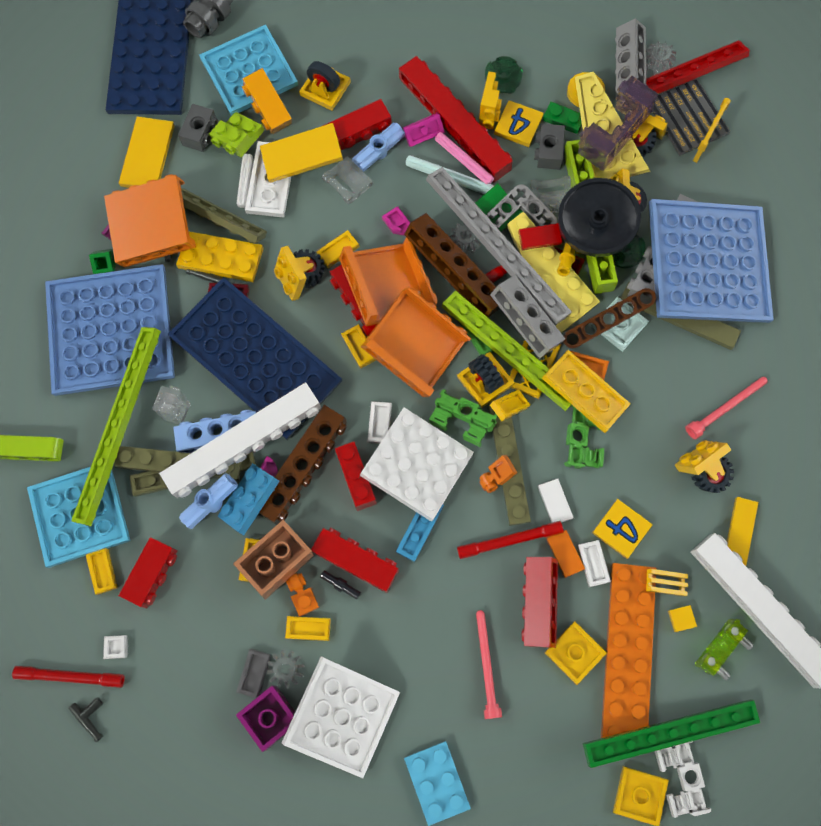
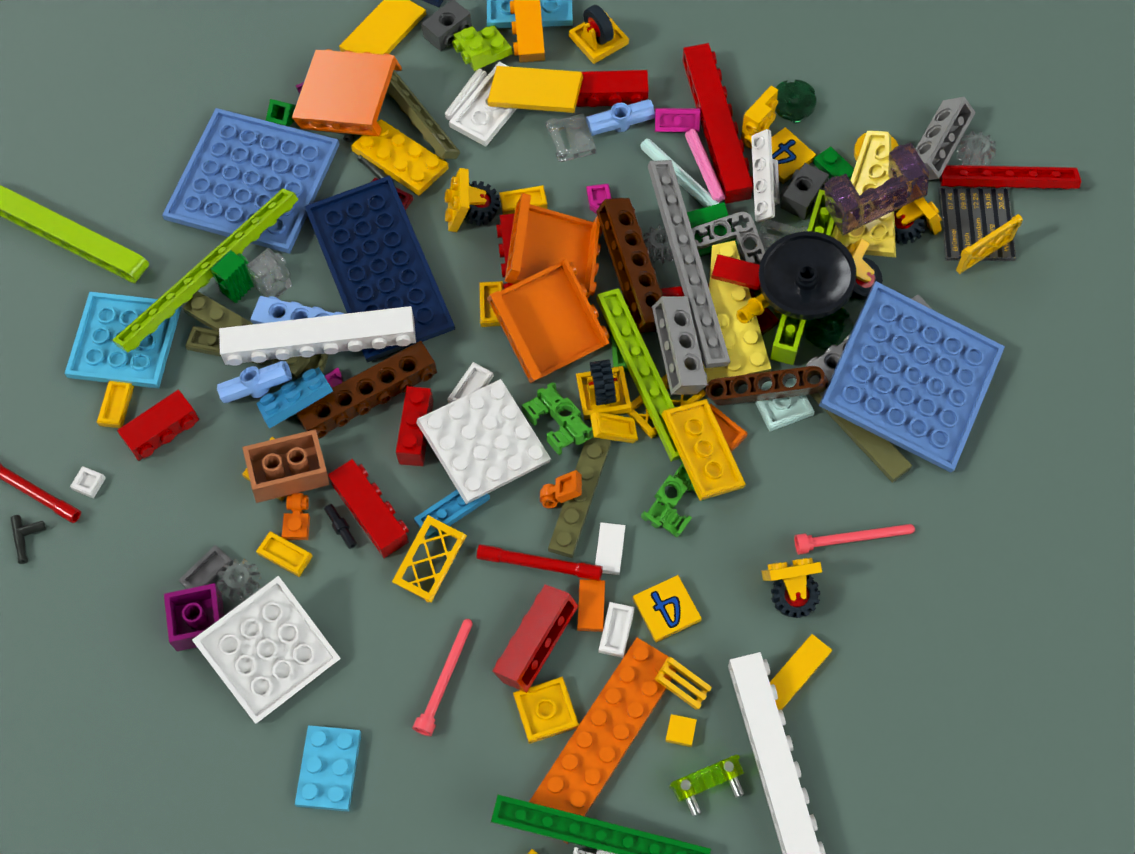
camera: 25 degrees right, 10 degrees down
none -> green brick [210,250,254,303]
none -> yellow window [392,515,467,603]
none -> white bracket [751,129,780,223]

